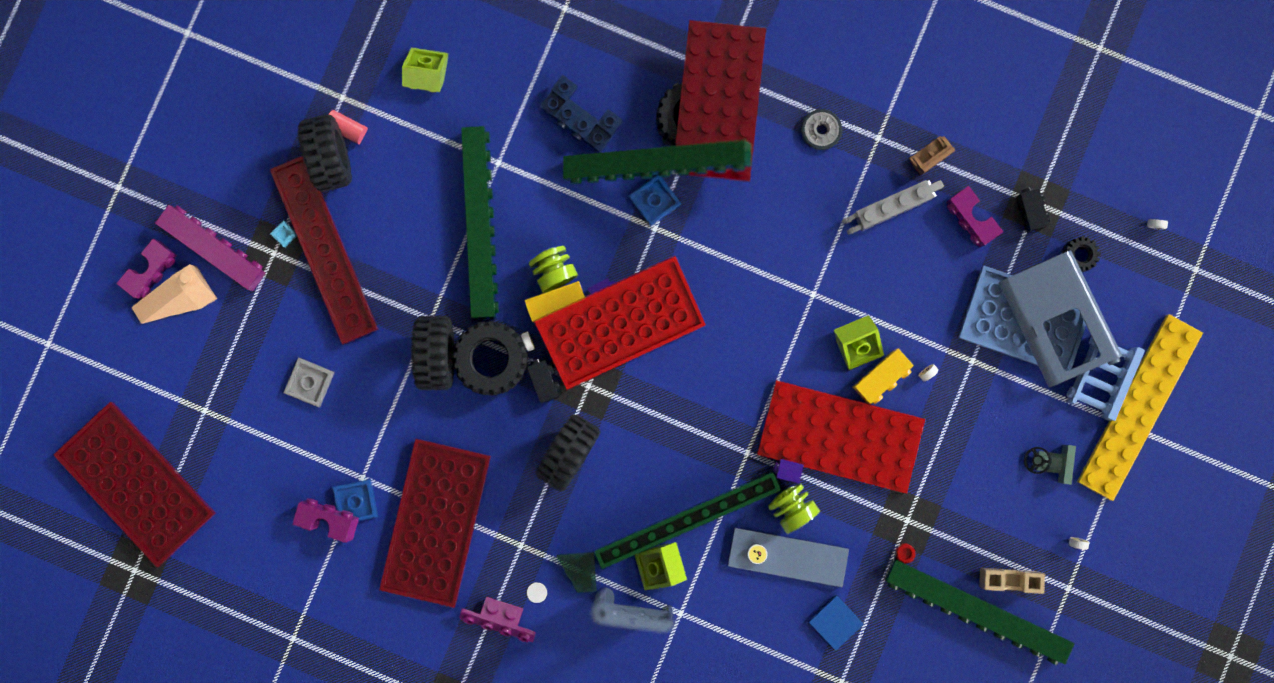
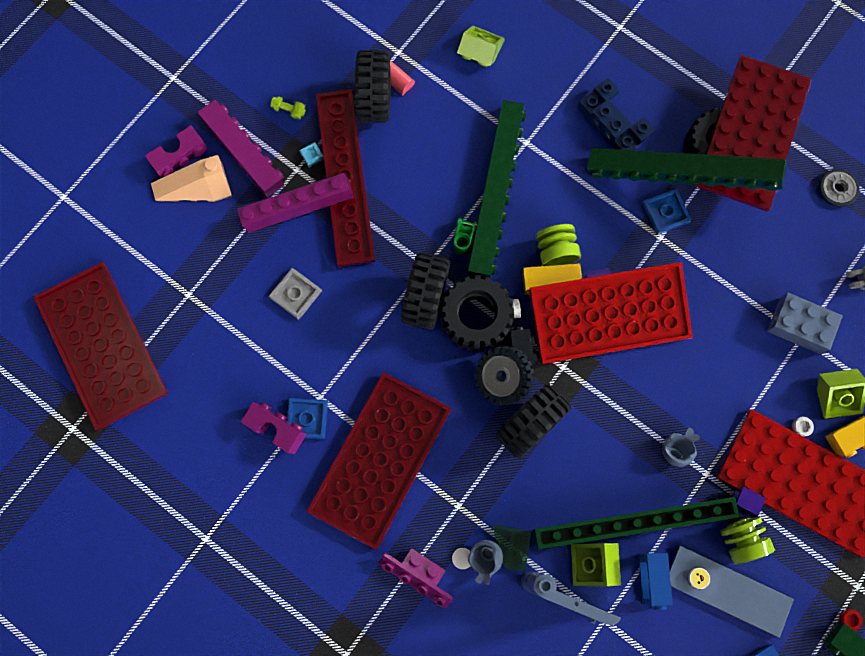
camera: 10 degrees right, 10 degrees down
none -> magenta brick [238,173,354,233]
none -> lime bar [270,96,306,120]
none -> green piece [453,217,477,256]
none -> sand blue hat [468,540,503,585]
none -> wheel [474,346,534,405]
none -> blue window [638,553,673,610]
none -> sand blue hat [662,427,700,467]
none -> sand blue brick [767,293,843,355]
none -> white tile [792,417,814,437]

